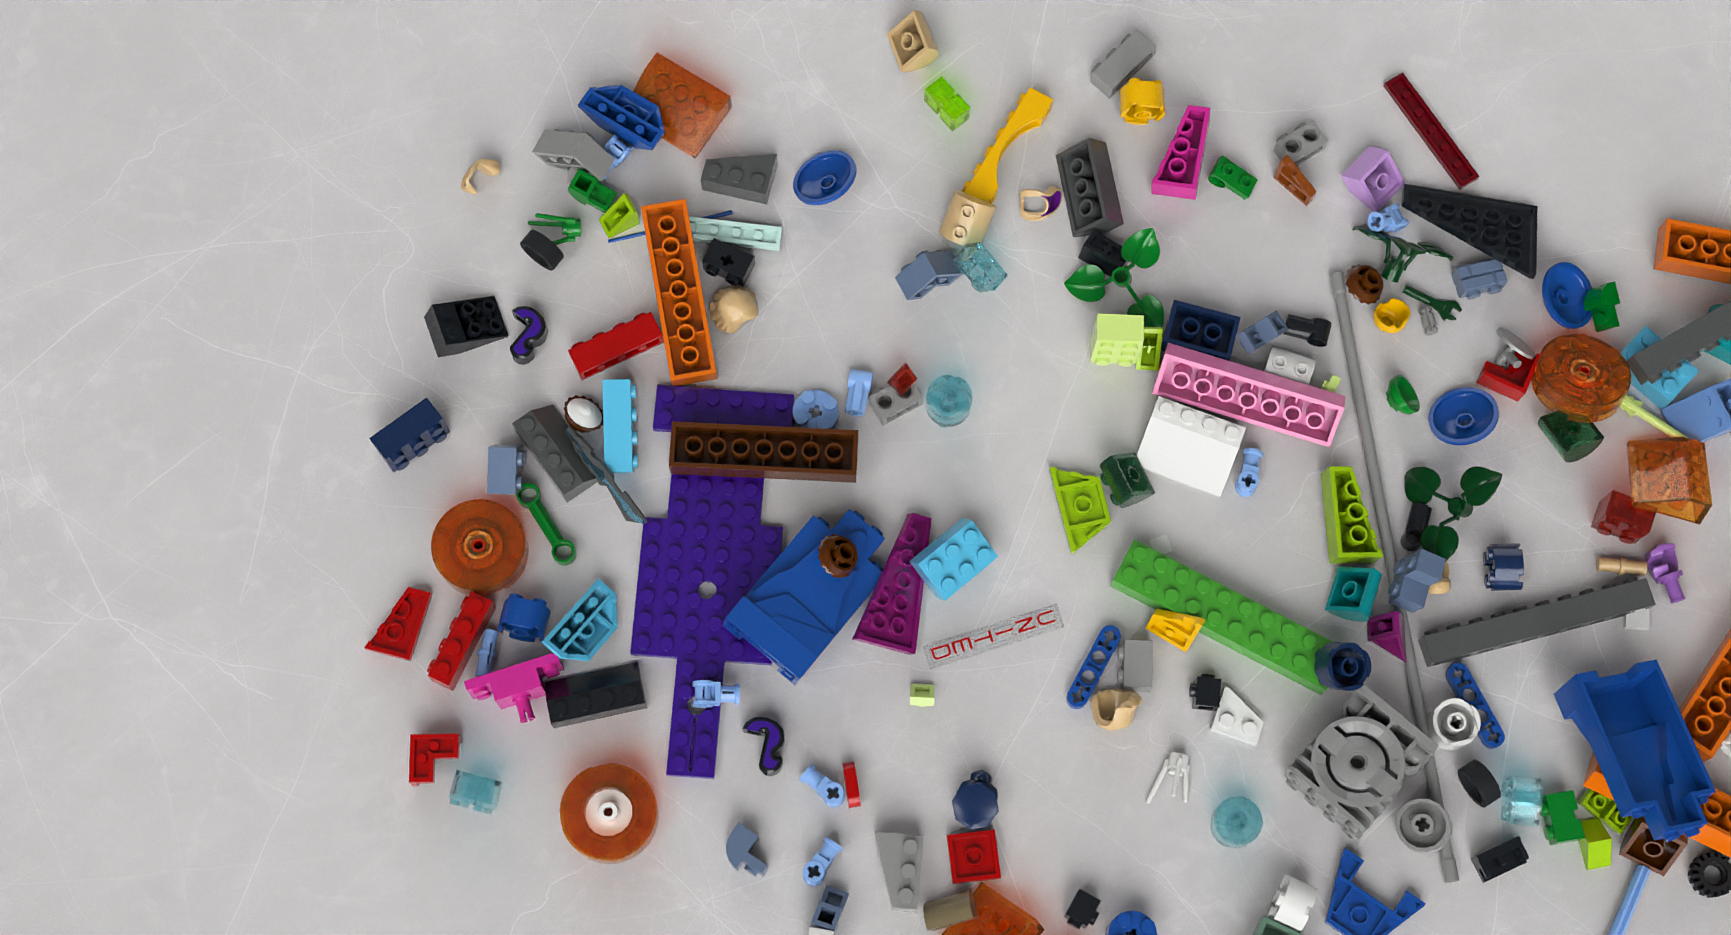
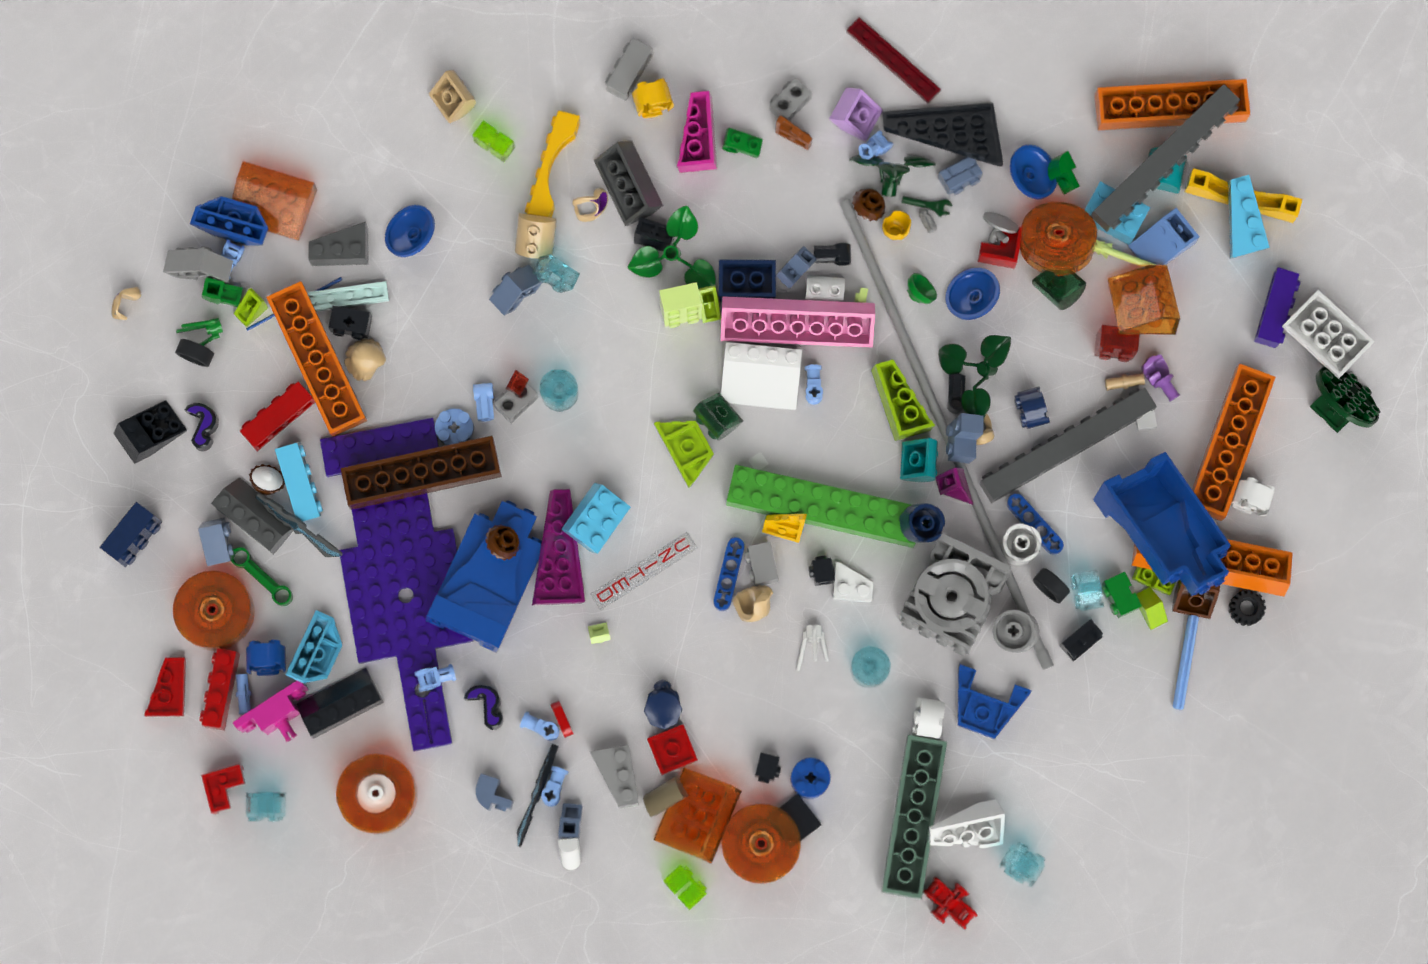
camera: 15 degrees left, 5 degrees up
none -> black sword [517,744,559,847]

